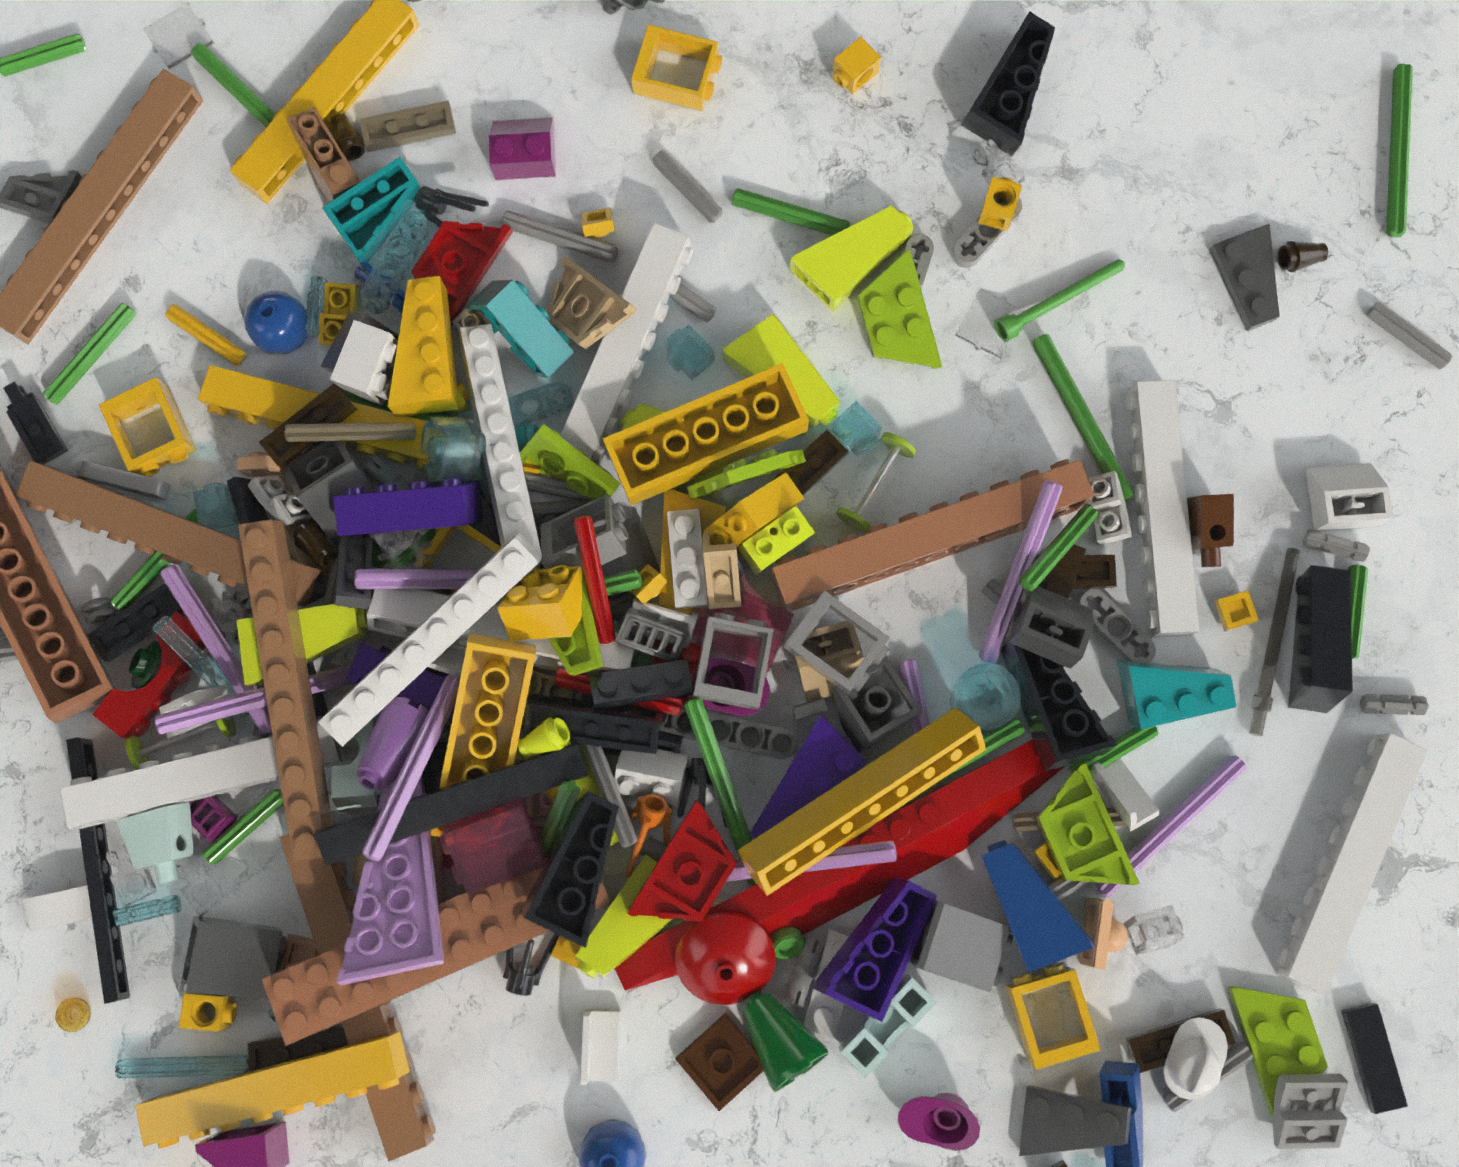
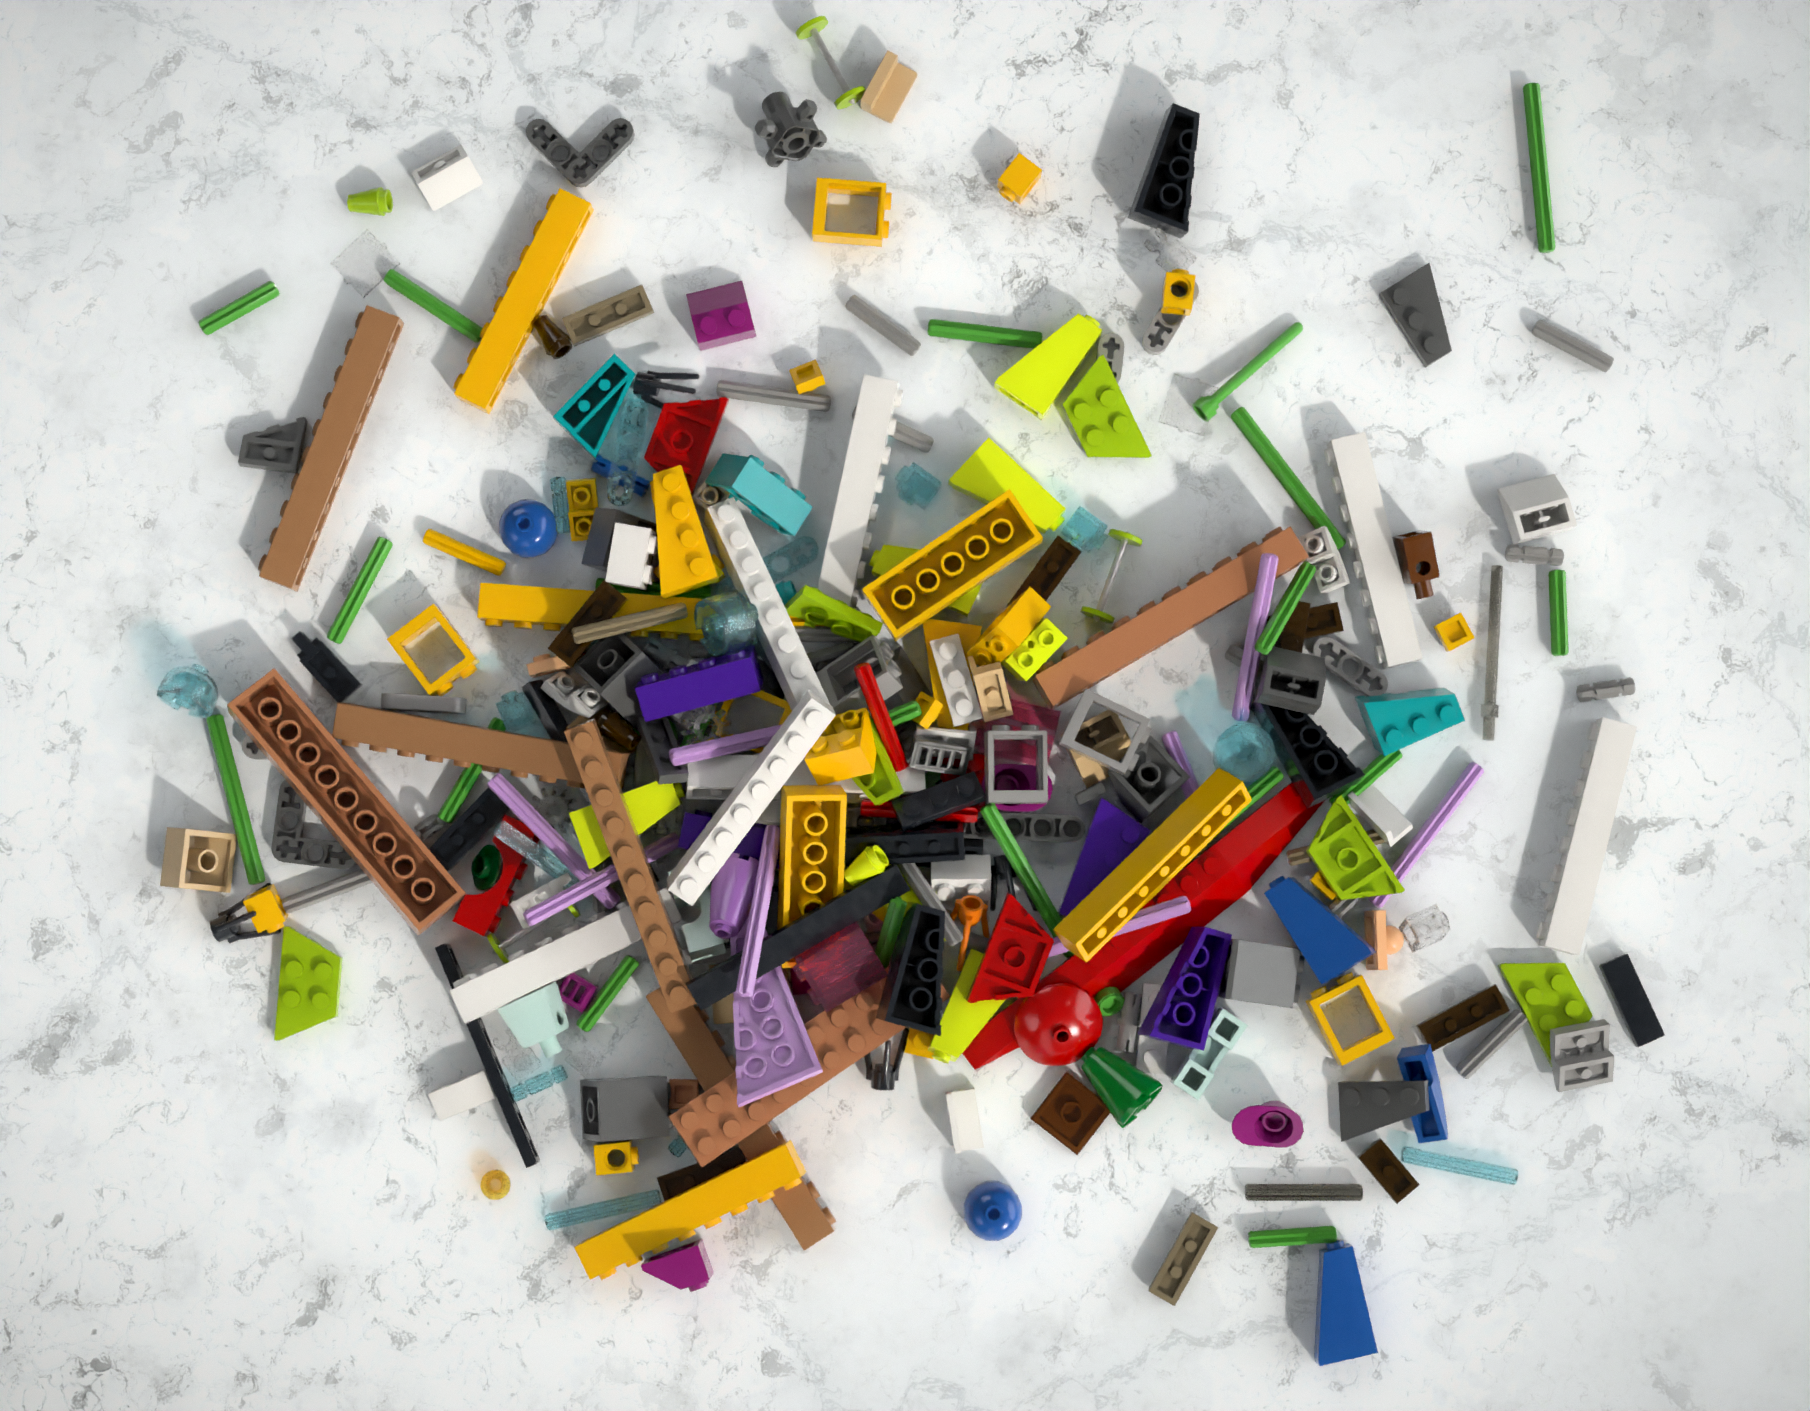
camera: 15 degrees left, 5 degrees up
medium nougat slope [287,107,360,203] -> none
tan wing [547,255,637,349] -> none
lime wing [687,449,806,499] -> none
white piece [1163,1017,1228,1100] -> none
dark brown cone [1277,241,1328,272] -> none
black wedge [1288,565,1353,713] -> none

